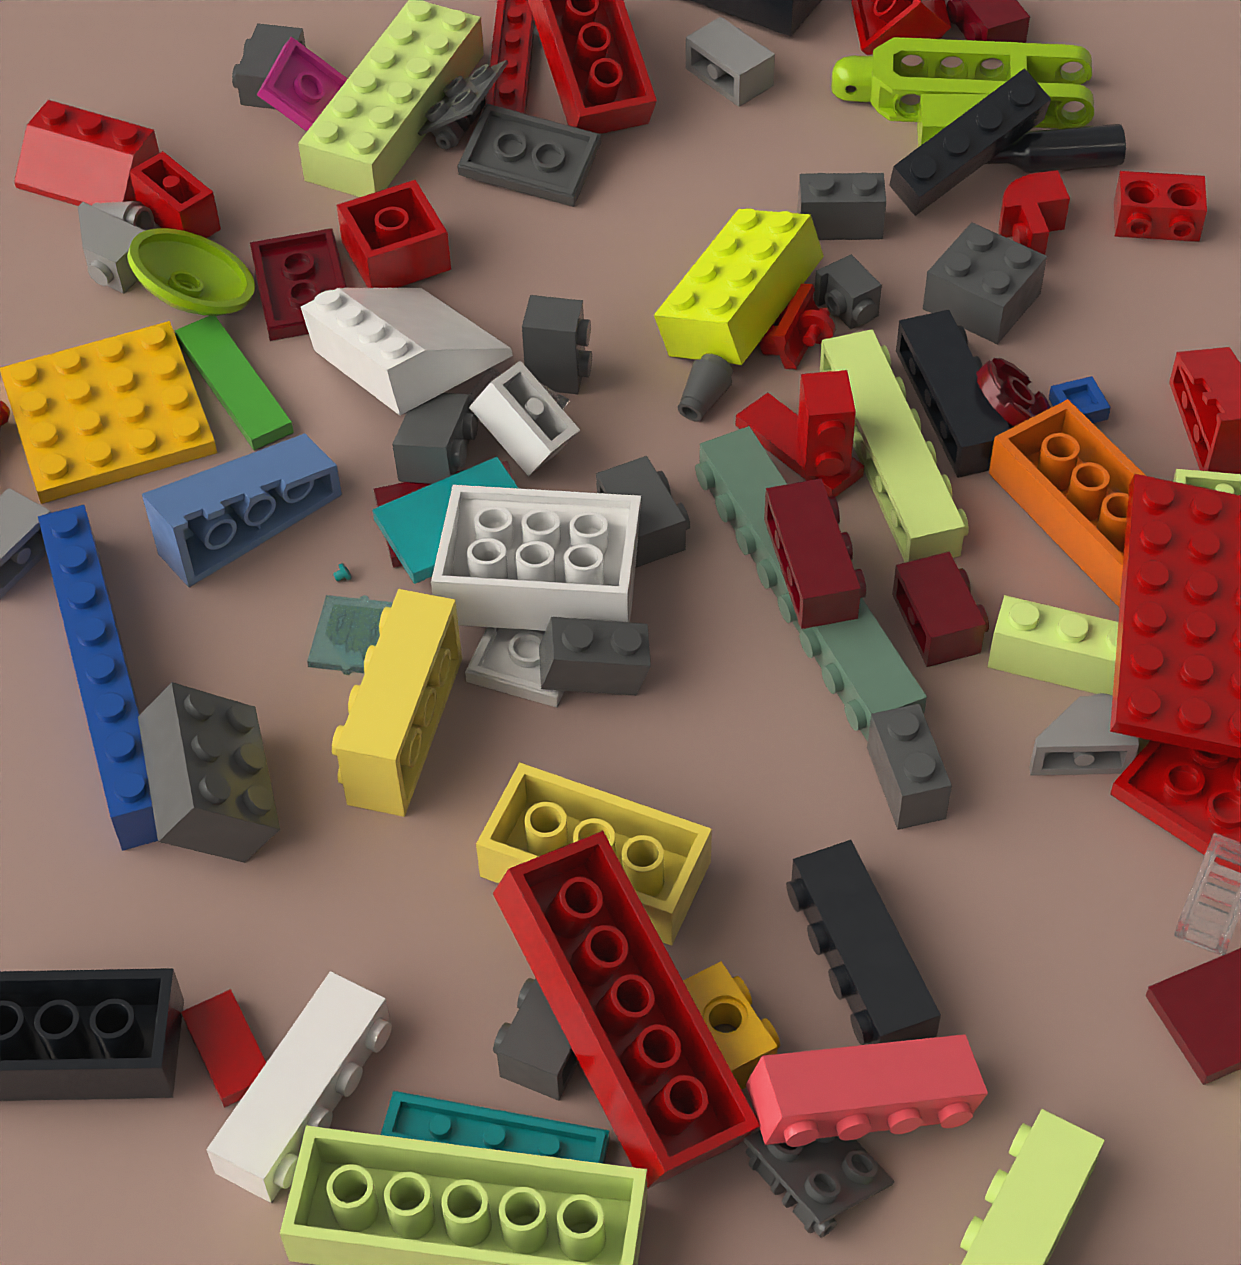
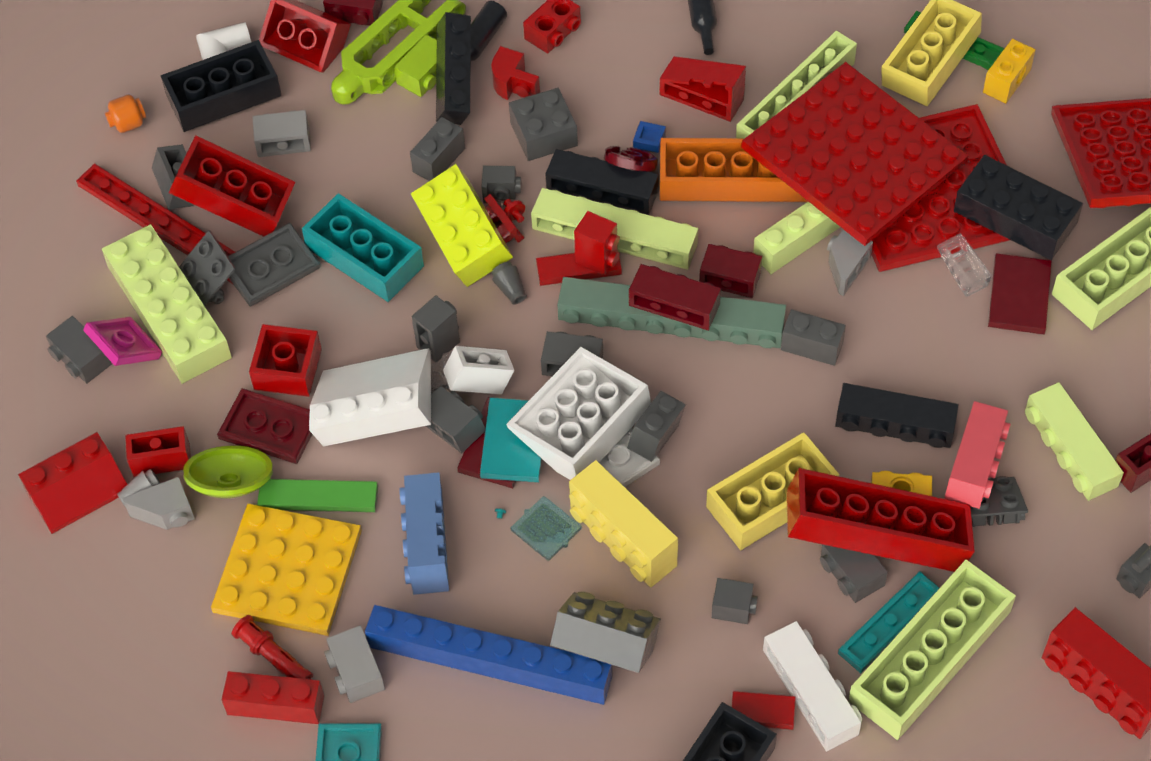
camera: 55 degrees left, 5 degrees up
none -> teal brick [302,193,424,302]
none -> dark grey brick [711,578,758,624]

